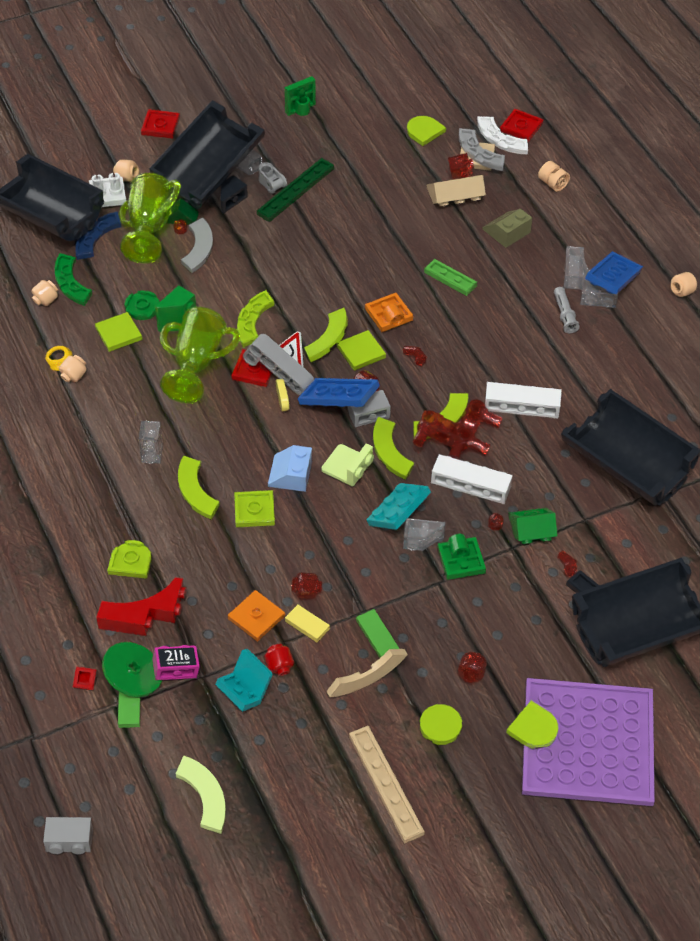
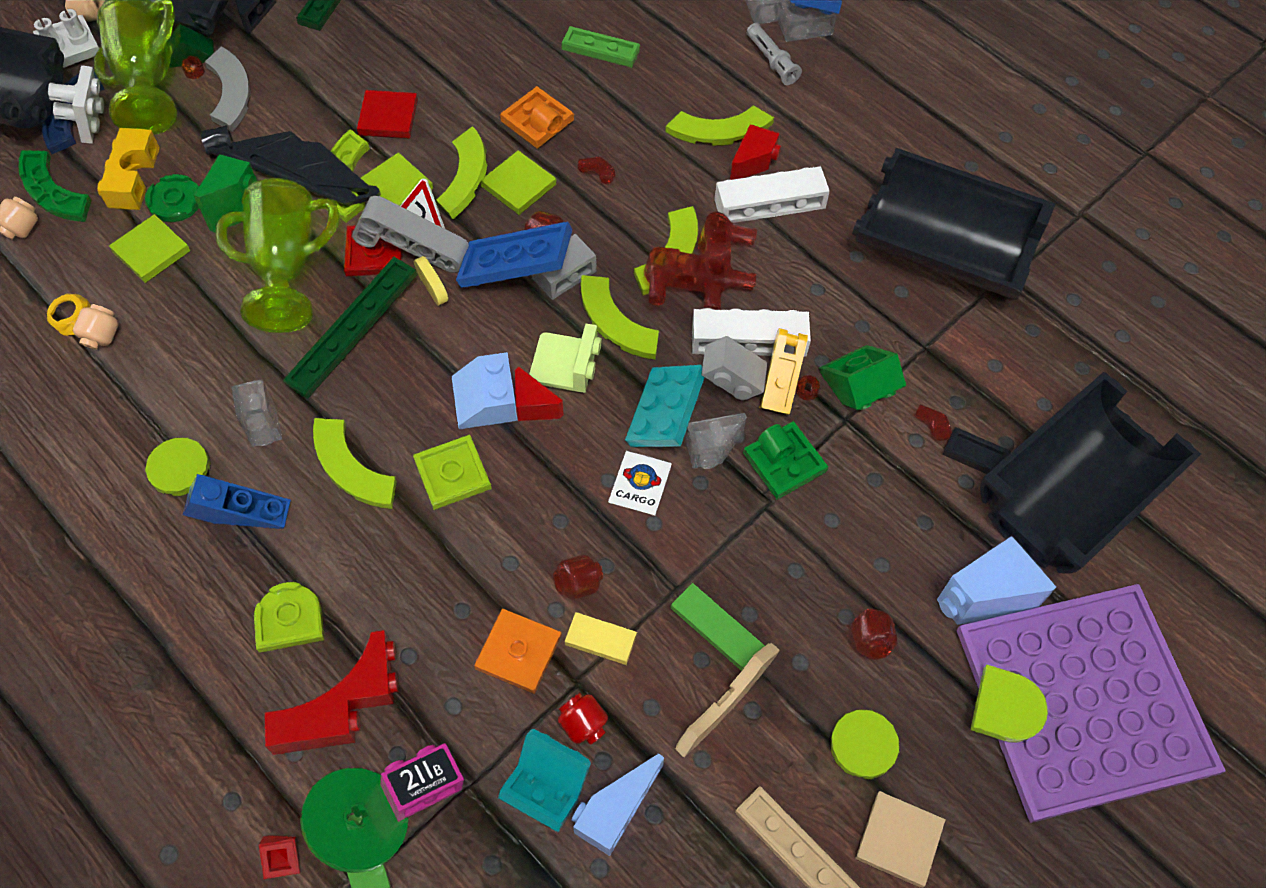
camera: 20 degrees left, 10 degrees up
none -> white plate [48,66,104,144]
none -> yellow arch [98,128,160,210]
none -> lime tile [145,438,210,496]
none -> blue slope [182,474,291,529]
none -> black wing [200,125,381,205]
none -> dark green tile [283,256,418,399]
none -> red tile [357,90,418,138]
none -> lime tile [361,152,433,206]
none -> red slope [515,367,564,421]
none -> light blue slope [572,754,664,856]
none -> white sticker [608,451,672,515]
none -> lime tile [665,105,774,146]
none -> light grey brick [702,336,767,401]
none -> red slope [730,124,782,180]
none -> yellow plate [759,328,808,415]
none -> tan tile [855,791,946,888]
none -> light blue slope [937,536,1056,625]

